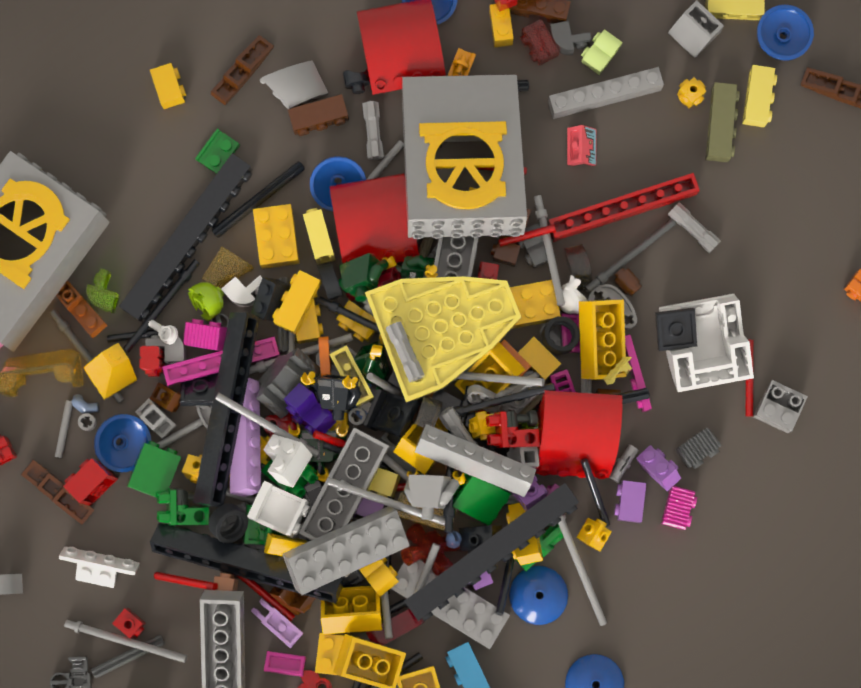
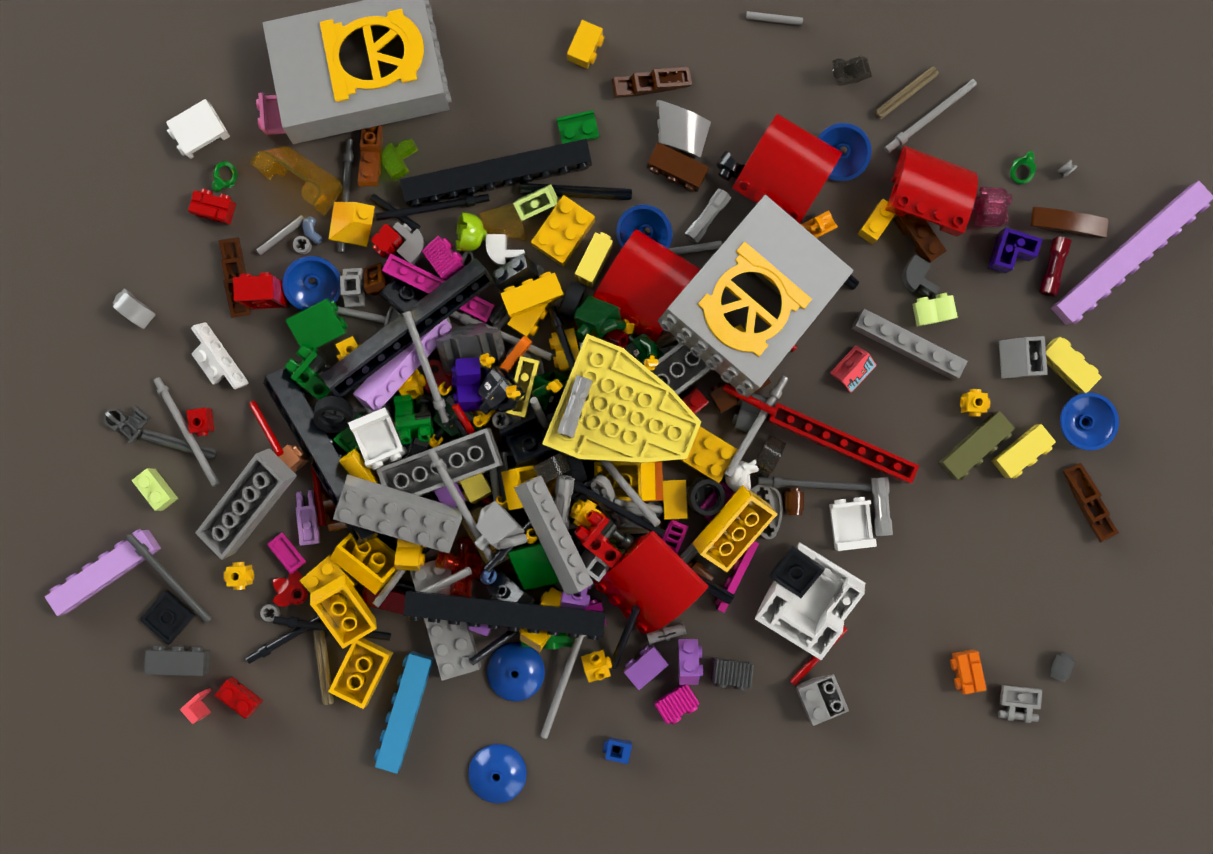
camera: 40 degrees right, 5 degrees up
white plate [148,320,178,345] -> none
white brick [263,434,313,488] -> none
clear red brick [520,19,560,66] -> none
light yellow piece [603,357,632,385] -> none
none -> yellowish green brick [513,184,559,221]
none -> blue brick [602,737,632,764]
none -> white panel [829,497,877,551]

